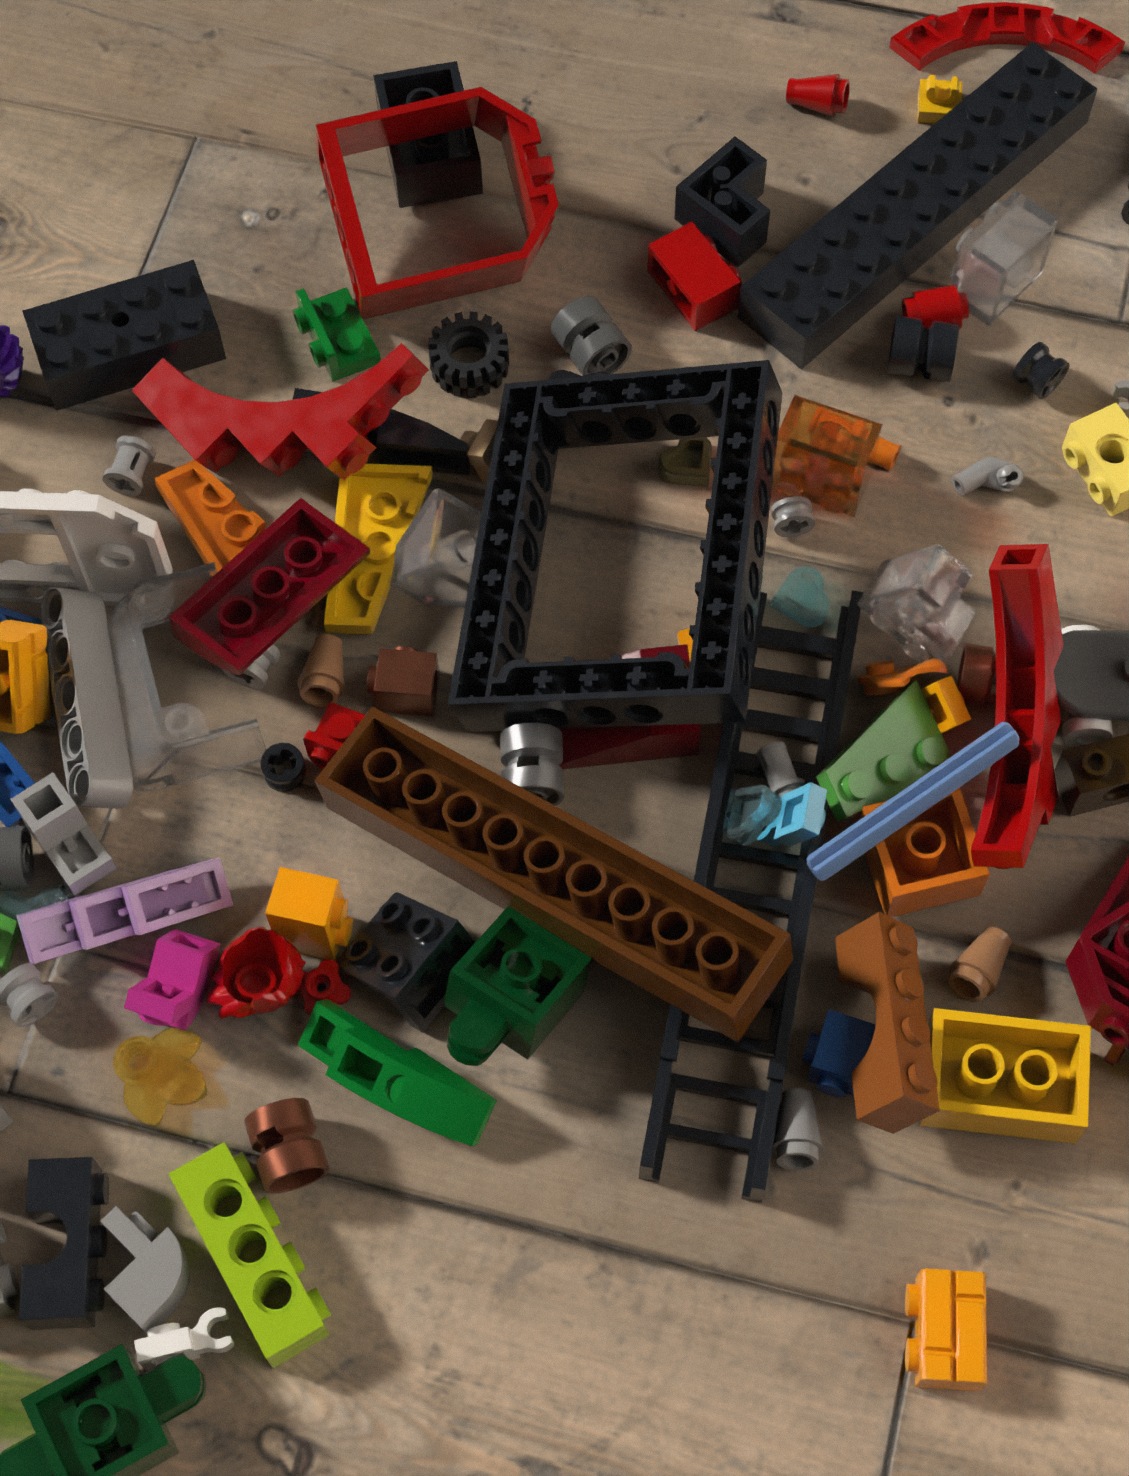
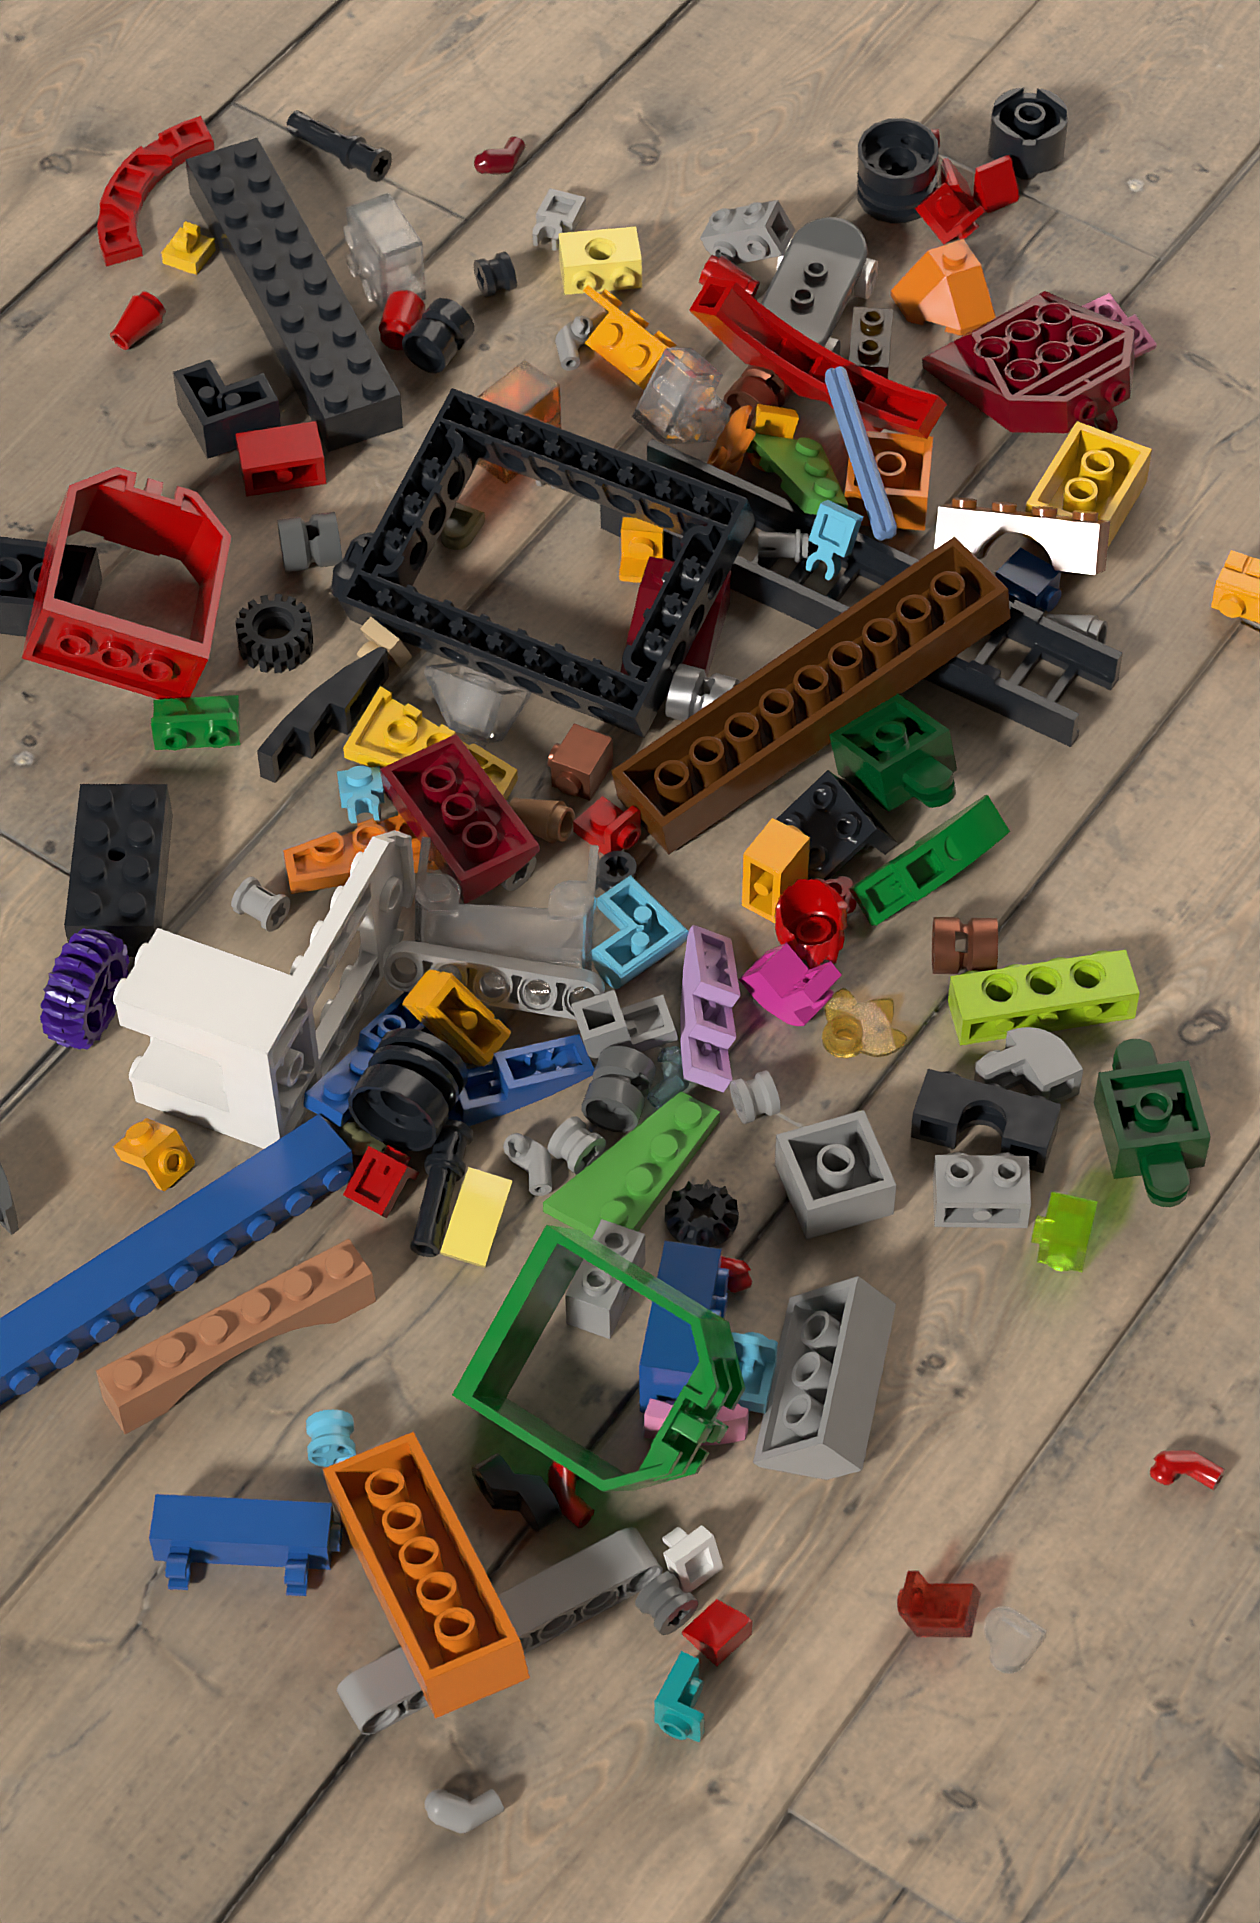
camera: 70 degrees left, 10 degrees down
red arch [132,343,429,480] -> none
white plate [134,1307,235,1371] -> none
clear light blue tile [723,785,782,846] -> none
medium nougat cone [948,926,1012,1002] -> none
none -> medium azure plate [337,766,385,823]
none -> light orange bracket [583,285,709,391]
none -> medium azure brick [592,875,689,989]

